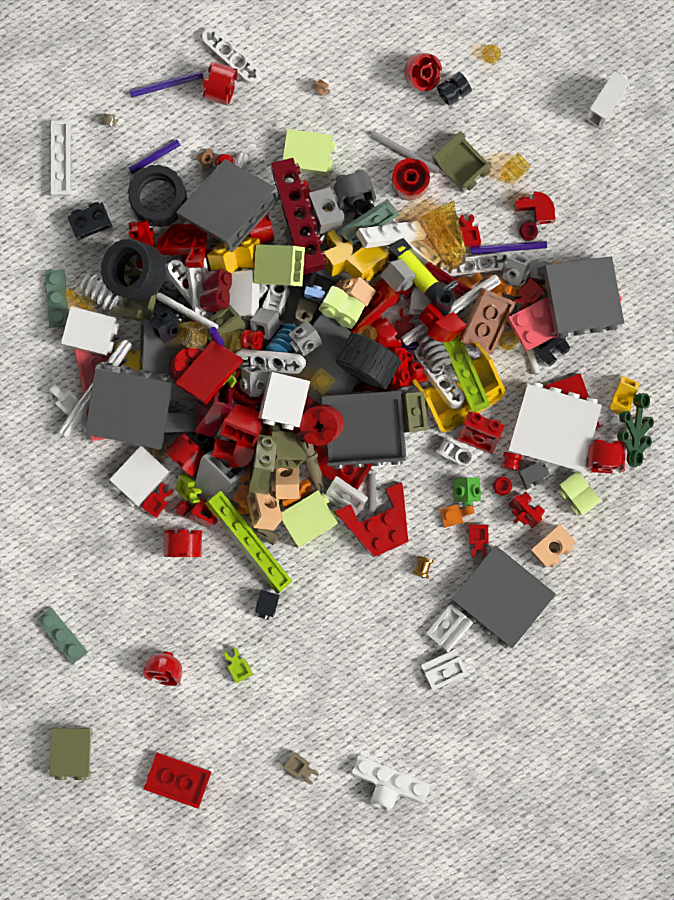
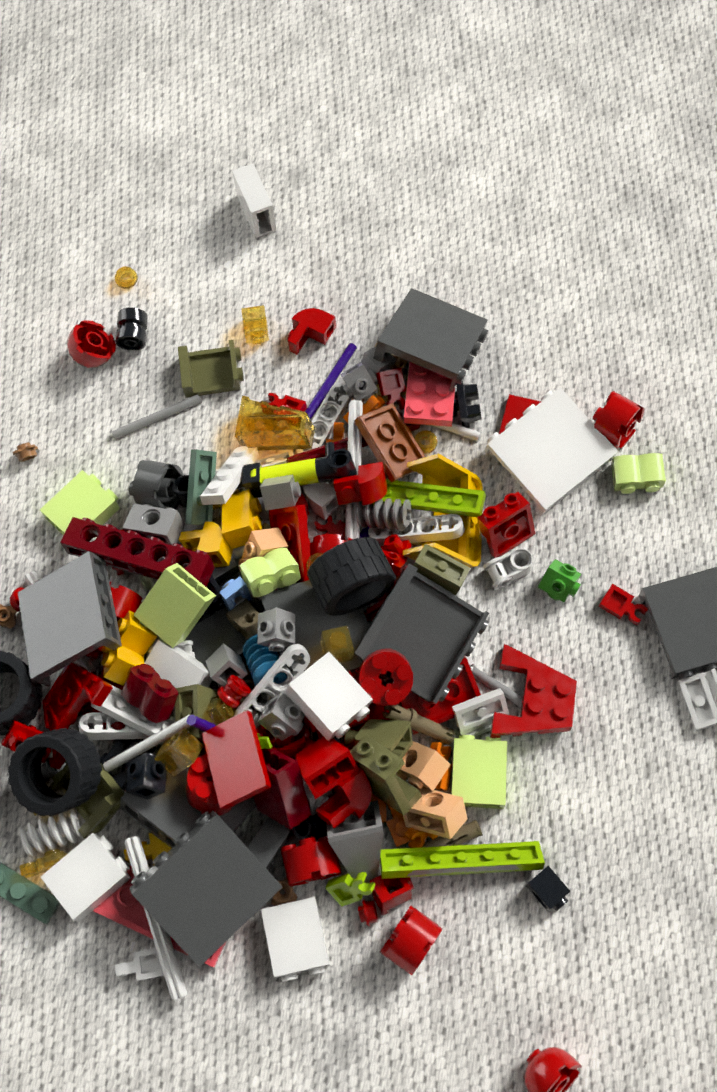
camera: 50 degrees left, 15 degrees down
red plate [141,483,174,518] -> none
lime plate [224,647,254,684] -> none
white piece [263,285,290,318] -> none
red brick [392,158,430,201] -> none
pearl gold bush [412,555,434,579] -> none
orange plate [439,504,475,528] -> none
red plate [493,476,512,496] -> none
red wheel [501,452,522,471] -> none
red hips [509,492,545,529] -> none
dark grey brick [518,461,550,490] -> none
dark red plate [519,222,538,241] -> none
light nougat brick [530,524,576,568] -> none
yellow brick [608,375,640,415] -> none
dark green plant [617,393,654,468] -> none

